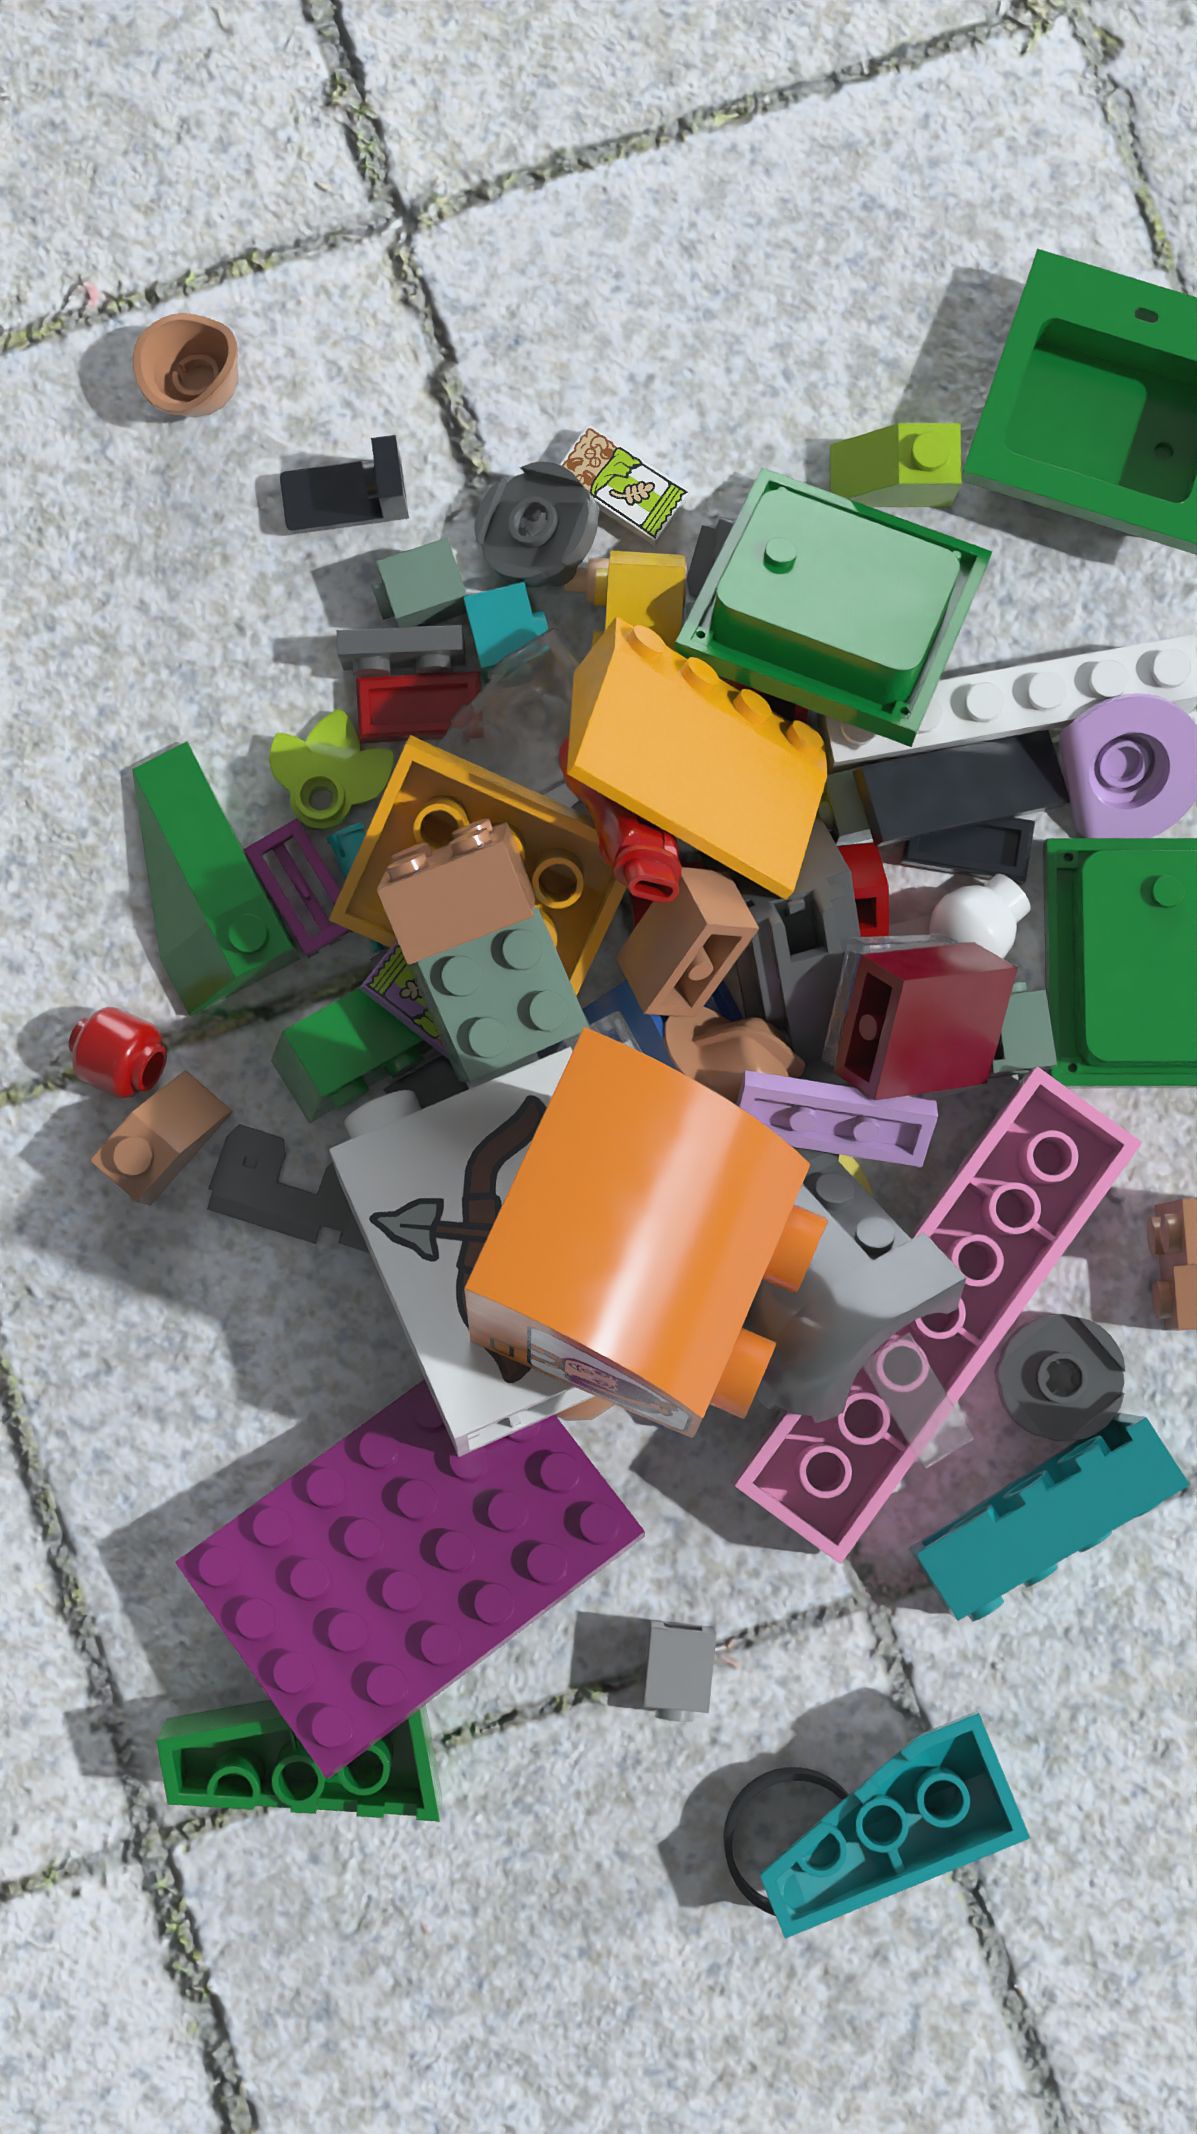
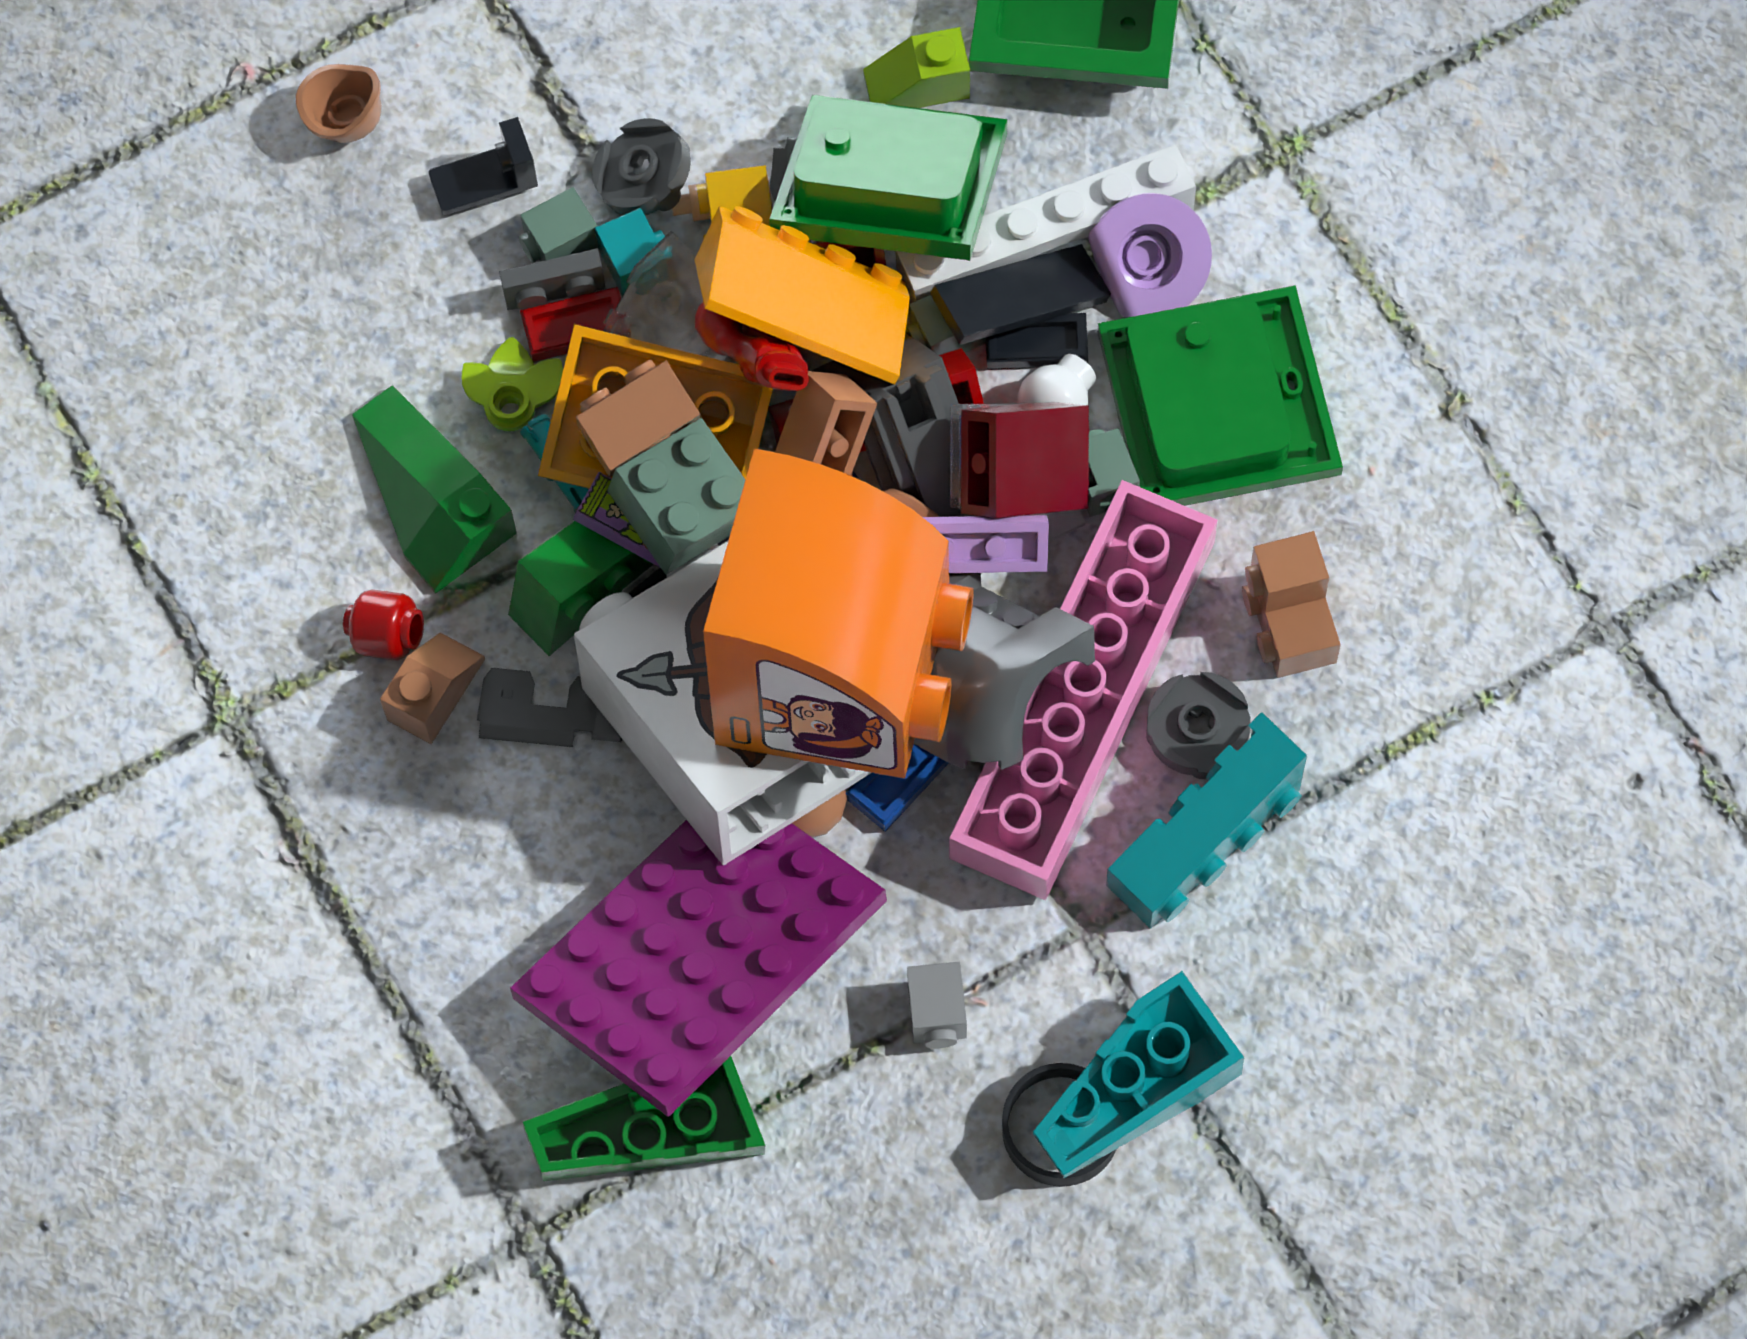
camera: 10 degrees left, 15 degrees down
magenta tile [243,818,354,959] -> none
tile [560,424,690,547] -> none
clear piece [862,1333,974,1469] -> none

